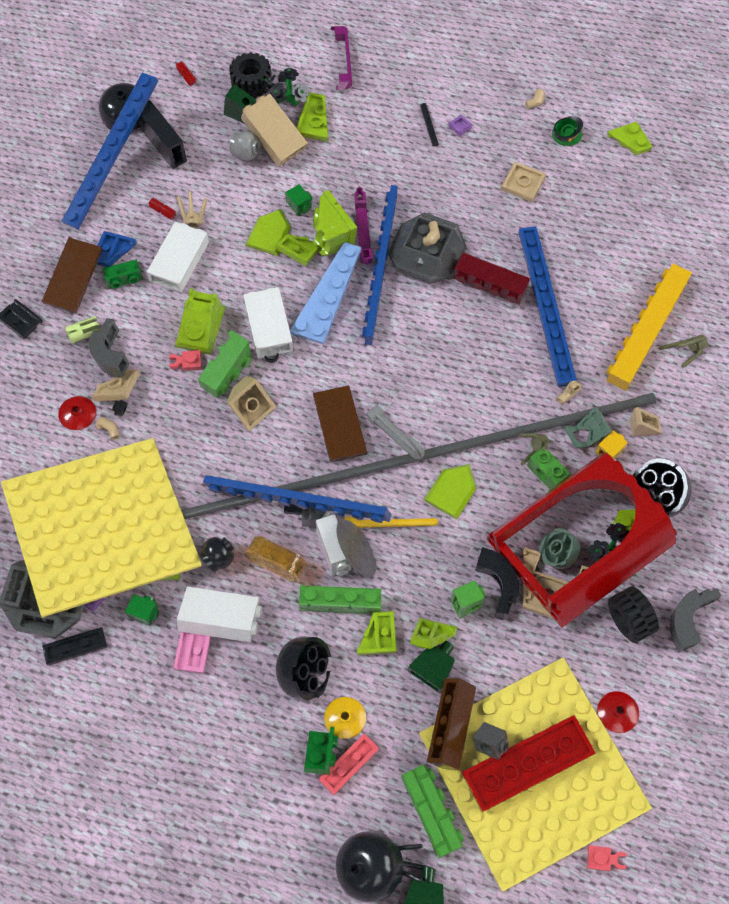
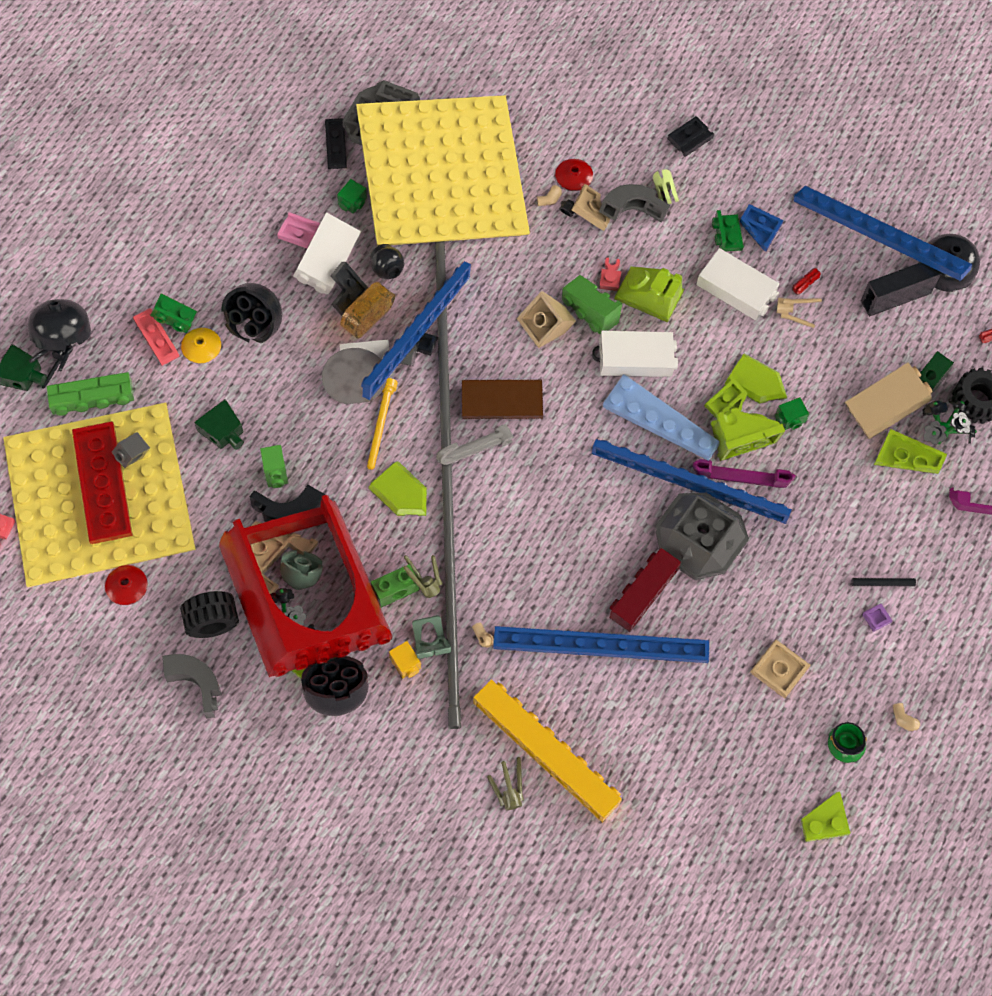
camera: 100 degrees right, 0 degrees up
reddish brown tile [42,237,103,314] -> none
light grey piece [229,131,261,161] -> none
bright green brick [299,585,382,614] -> none
lime wing [357,611,397,656] -> none
lime wing [410,617,457,649] -> none
tan arm [423,221,440,246] -> none
reddish brown brick [426,678,476,770] -> none
tan slope [629,407,662,436] -> none
none -> black plate [331,262,370,318]

